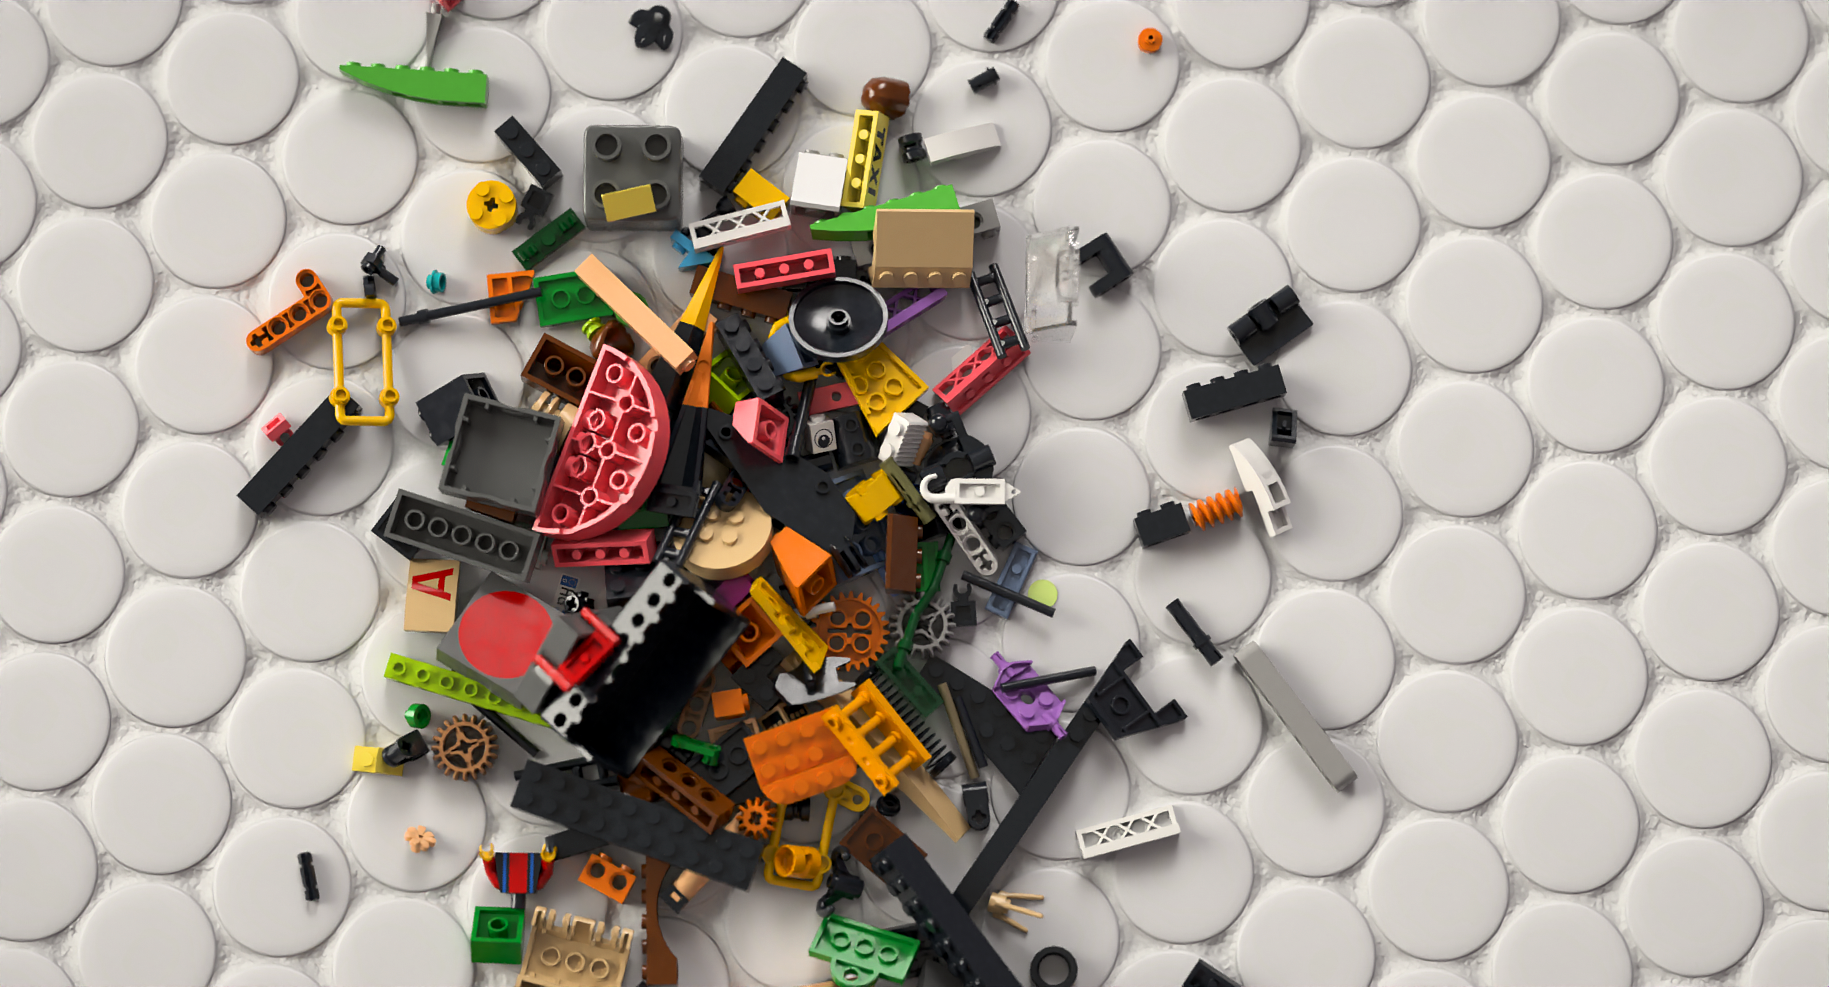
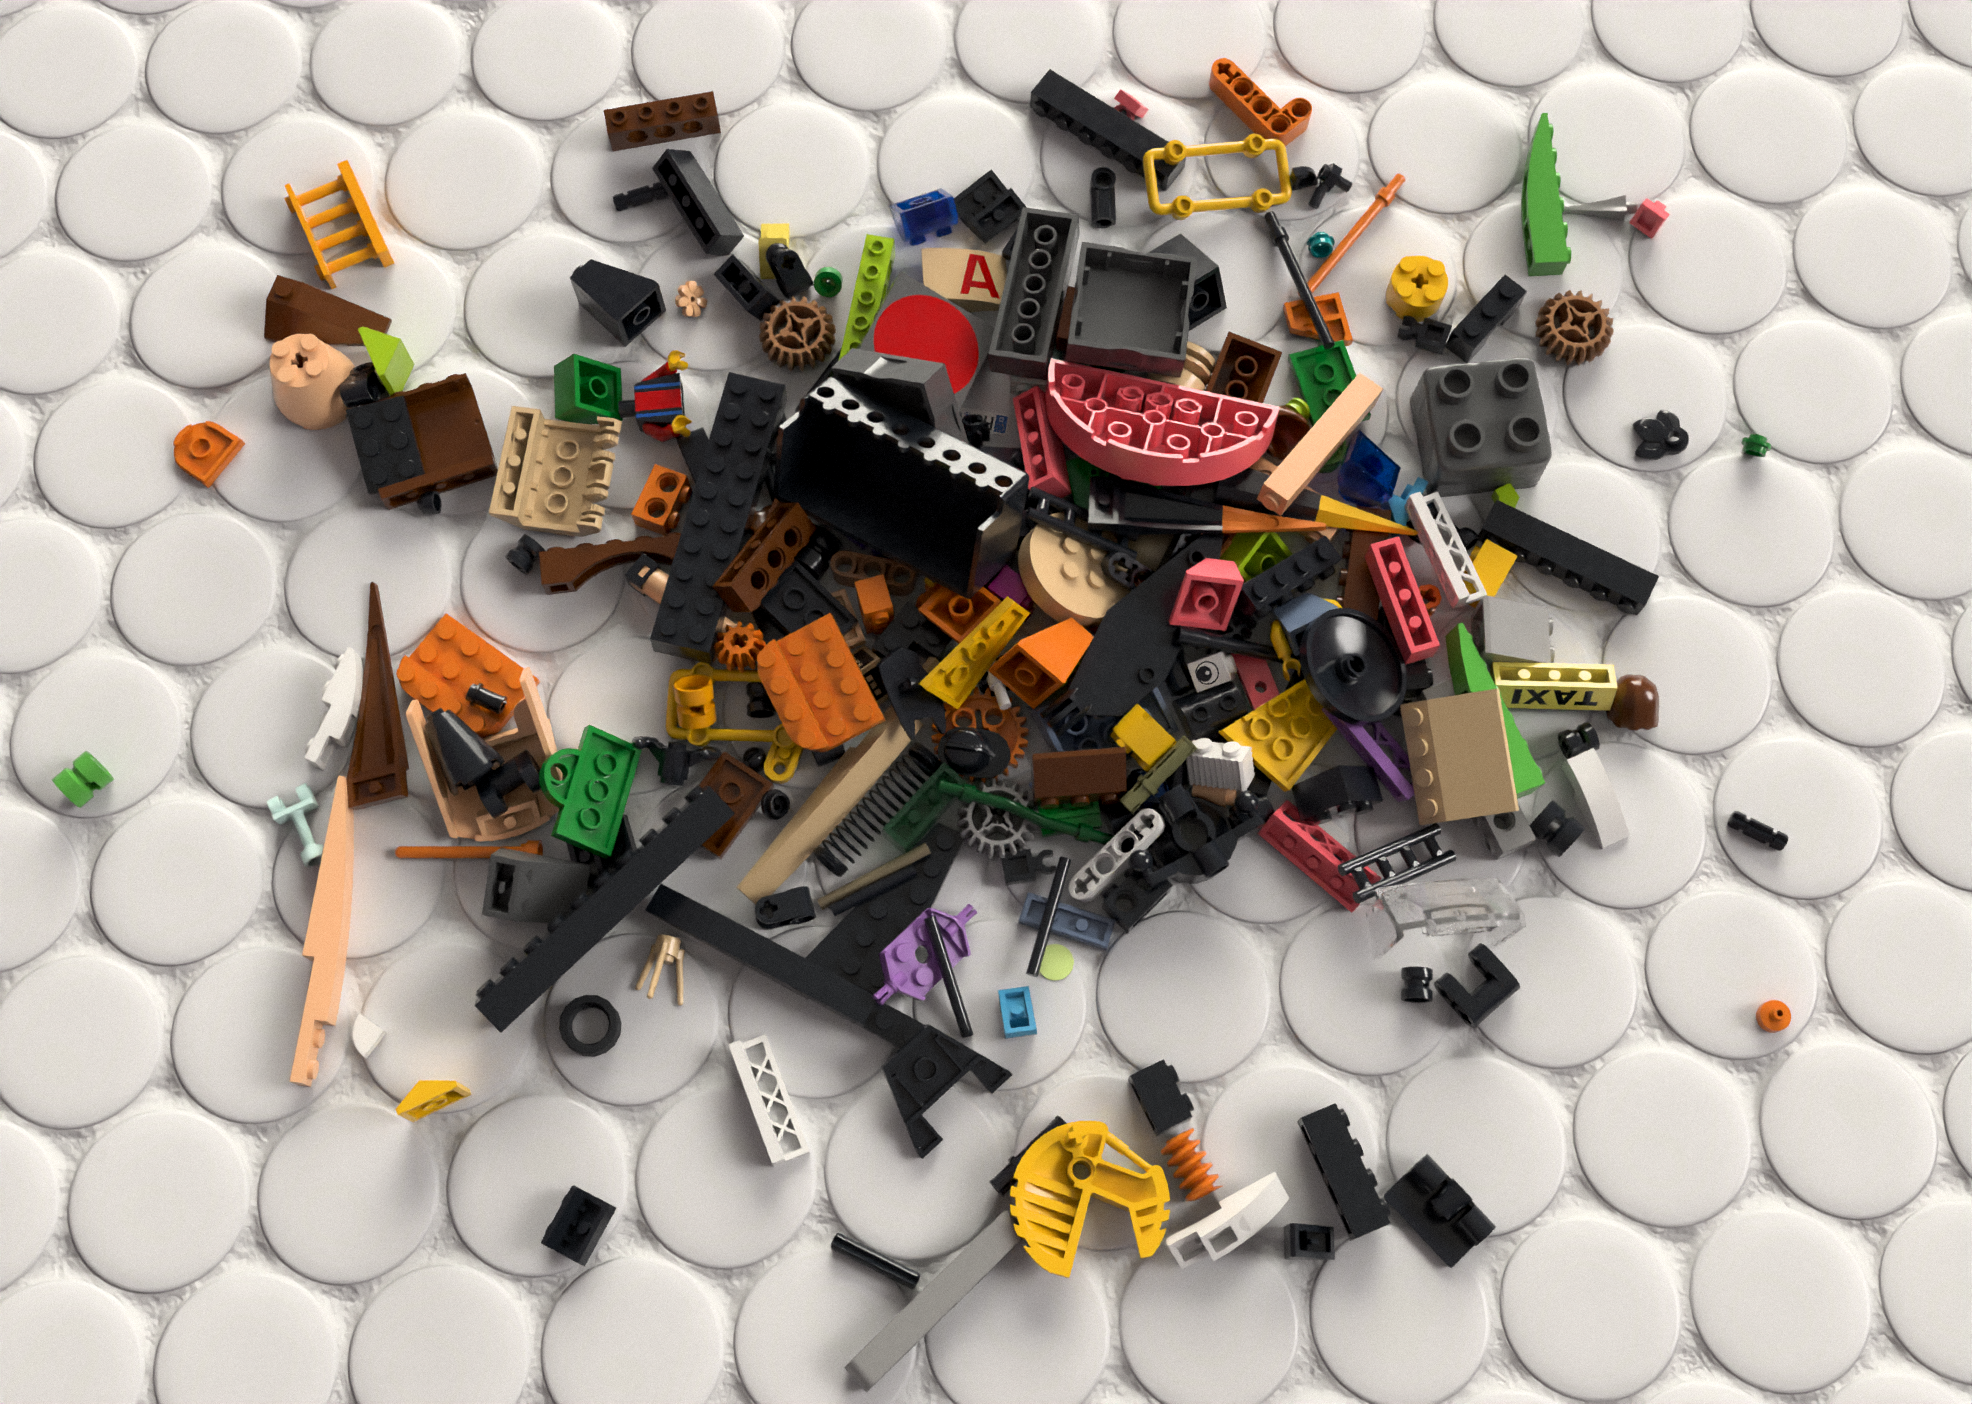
camera: 85 degrees right, 10 degrees down
dark green plate [512,208,586,271] -> none
red plate [533,607,621,693] -> none
light yellow slope [601,184,656,222] -> none
green piece [671,734,721,766] -> none
light orange fence [821,679,932,795] -> none
white plate [920,474,1021,505] -> none
black pin [967,67,1000,94] -> none
none -> black slope [569,259,666,347]
none -> reddish brown brick [604,91,721,151]
none -> black brick [652,149,744,255]
none -> black brick [713,254,780,321]
none -> black hinge [742,747,767,772]
none -> black axle [830,1233,920,1289]
none -> clear blue brick [889,188,958,246]
none -> black piece [938,727,1010,778]
none -> black slope [948,169,1026,244]
none -> dark azure slope [998,986,1037,1039]
none -> yellow piece [1010,1121,1170,1278]
none -> black piece [1089,167,1116,228]
none -> black brick [1291,765,1383,825]
none -> orange bar [1298,173,1405,297]
none -> clear blue brick [1337,430,1401,507]
none -> black wheel [1401,966,1433,1003]
none -> orange bush [1419,584,1442,617]
none -> lime piece [1491,484,1520,508]
none -> black wheel [1529,800,1586,857]
none -> medium nougat gear [1535,290,1614,366]

